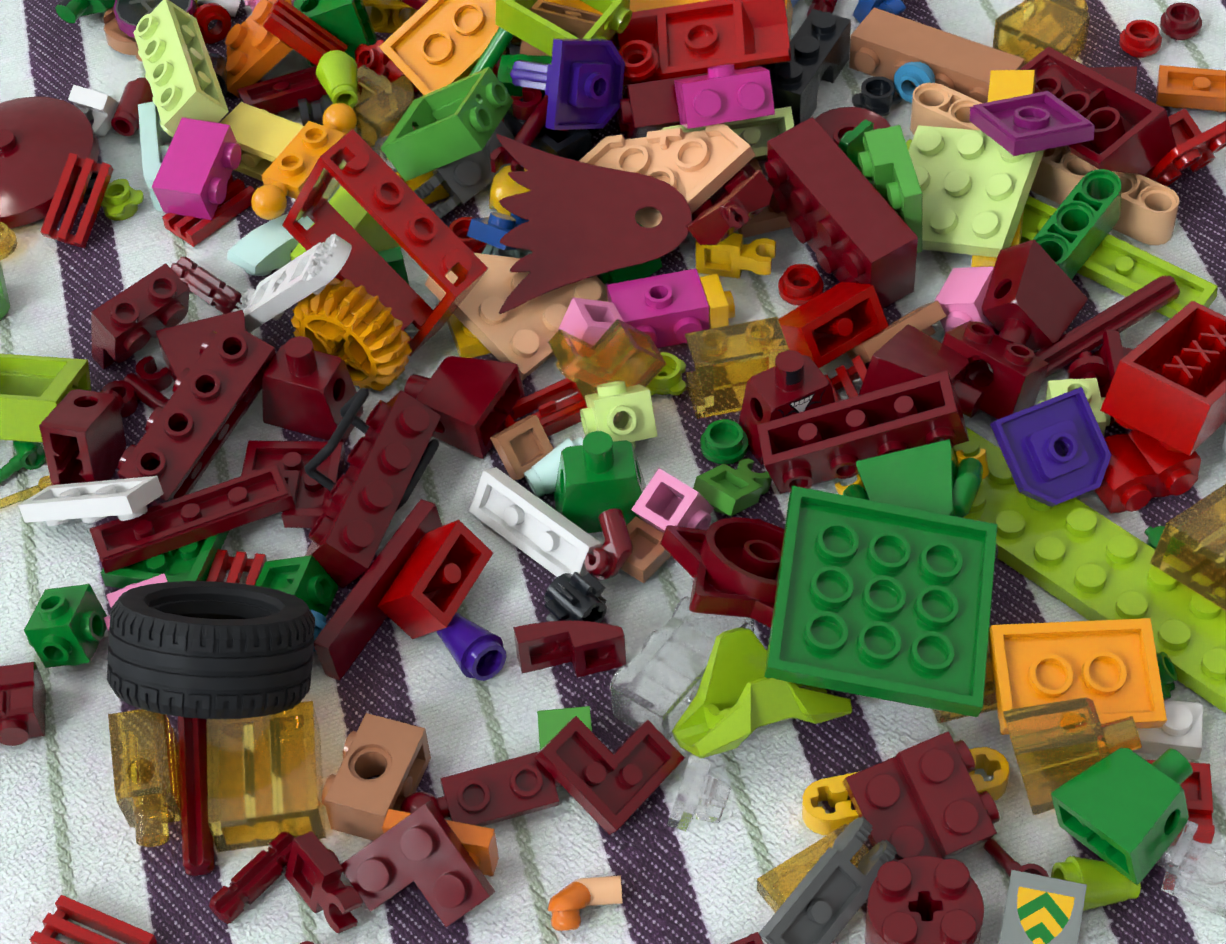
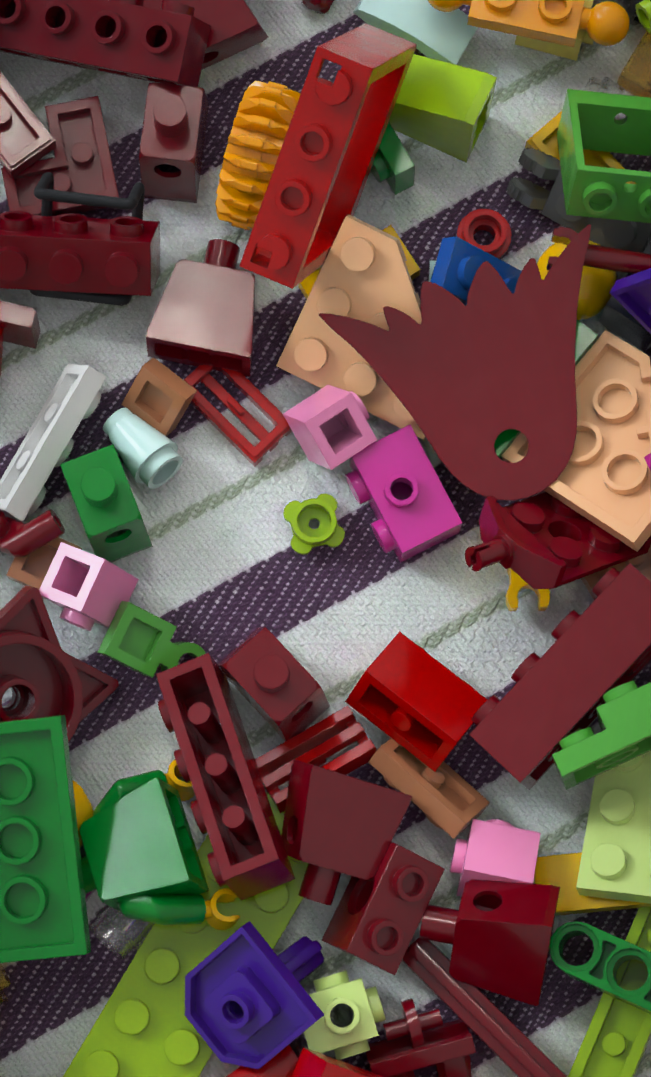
camera: 70 degrees right, 30 degrees up
white piece [232,233,352,333] -> none
clear yellow brick [548,319,666,402] -> none
yellowish green brick [580,381,658,448] -> none
clear yellow hips [685,317,789,419] -> none
yellow plate [700,274,735,341] -> none
green plate [700,419,748,464] -> none
red plate [778,264,824,306] -> none

